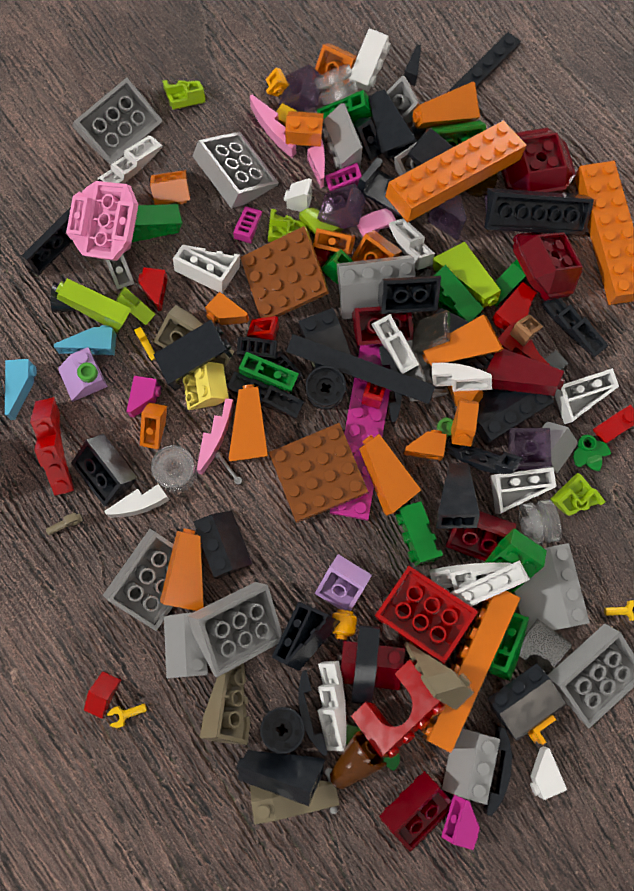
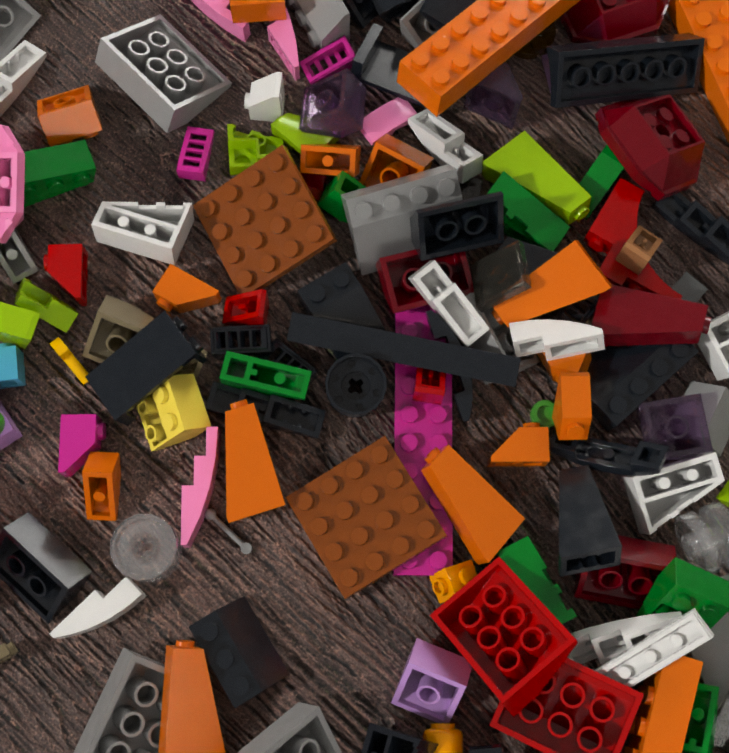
camera: 10 degrees left, 0 degrees up
none -> light orange bracket [429,559,478,604]
none -> red slope [430,557,578,717]

